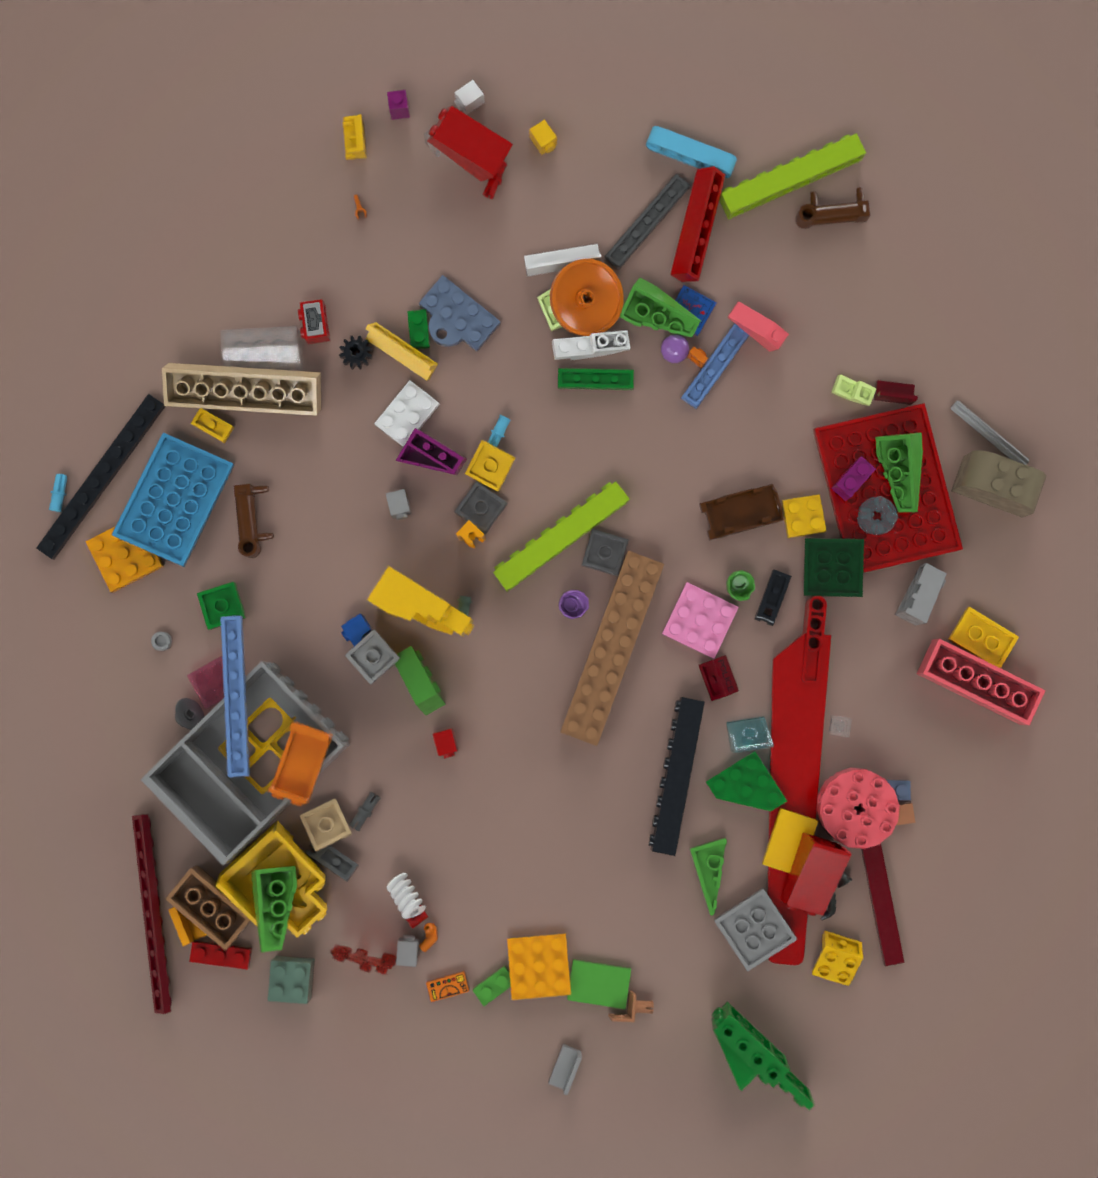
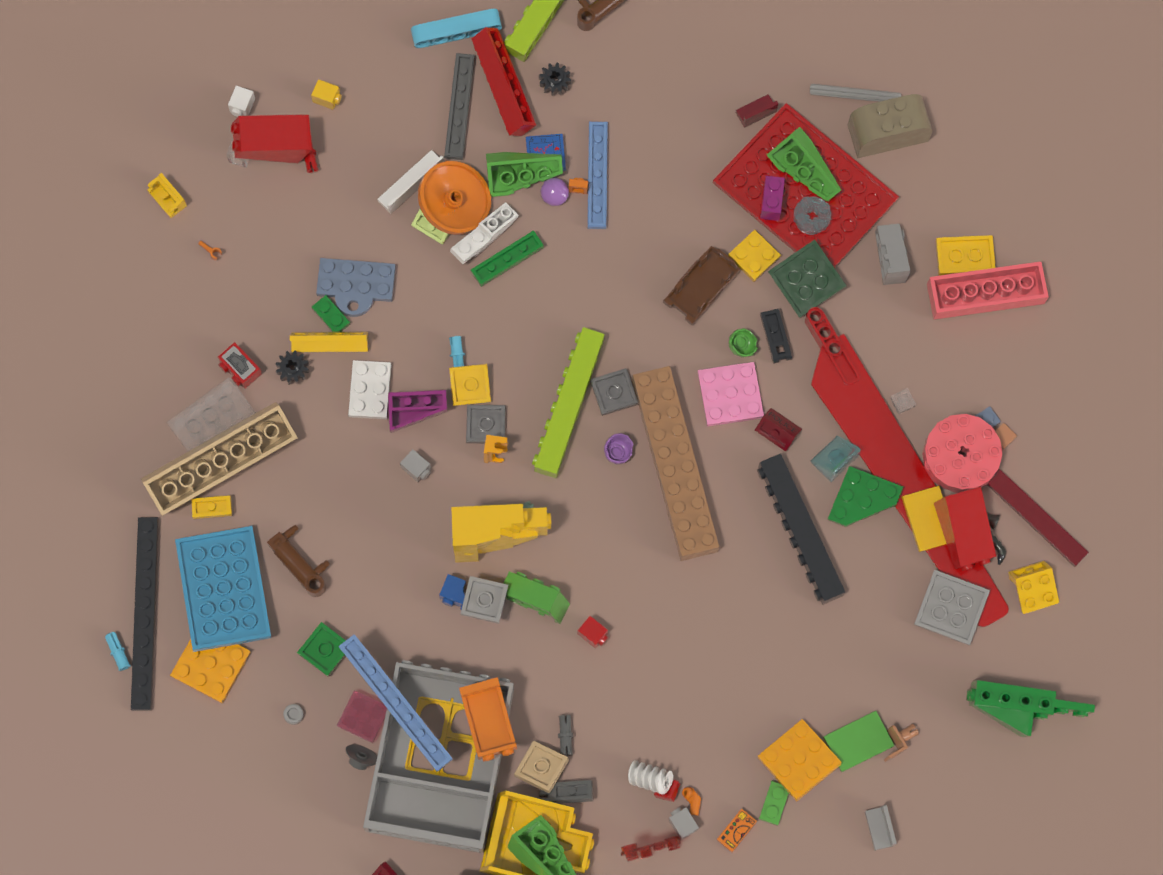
camera: 35 degrees left, 10 degrees down
magenta brick [387,90,410,120] -> none
bright green wing [689,837,727,916] -> none
coral slope [727,302,789,352] -> none
yellowish green slope [831,374,876,406] -> none
none -> black gear [539,62,571,96]

